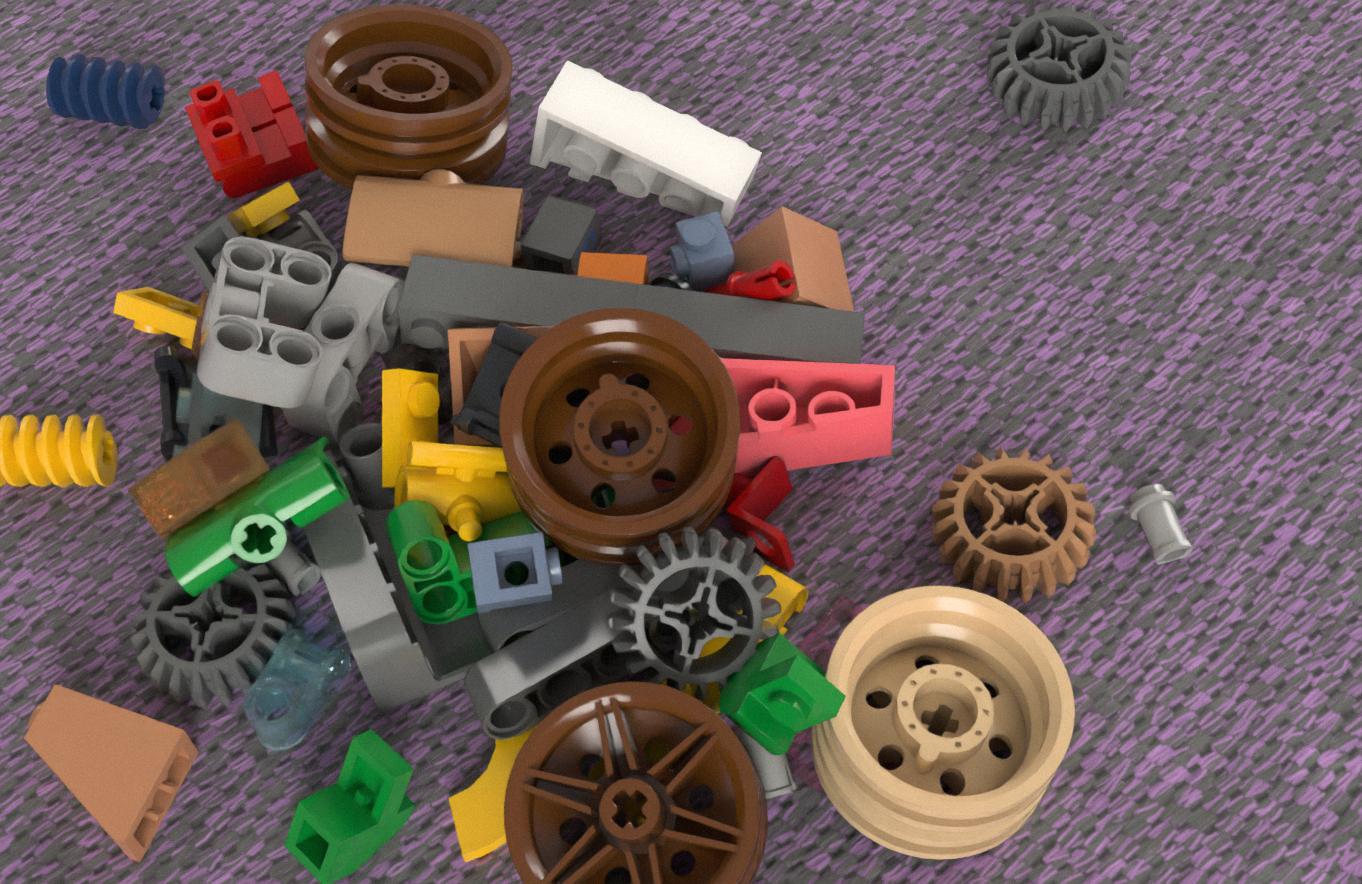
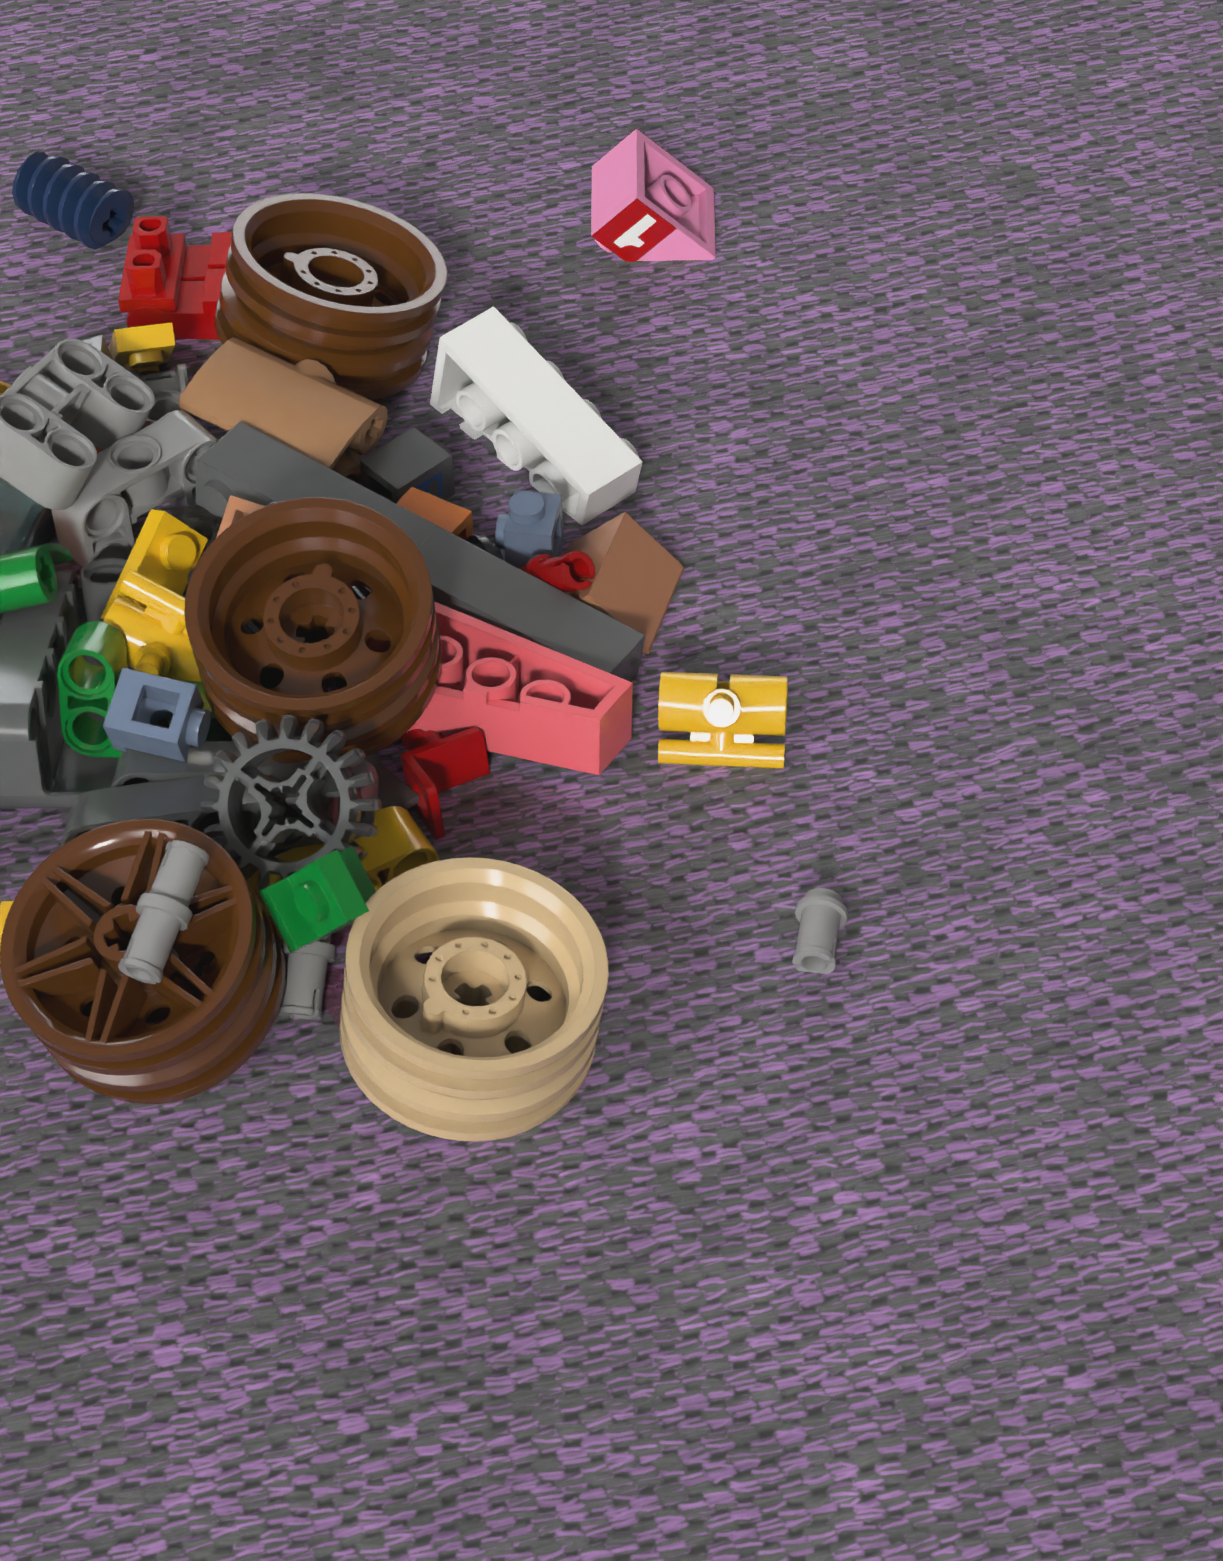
camera: 20 degrees right, 10 degrees down
medium nougat gear [932,446,1096,605] -> none
dark grey gear [987,2,1131,134] -> none
none -> light grey pin [118,840,209,984]
none -> yellow pin [658,672,788,769]

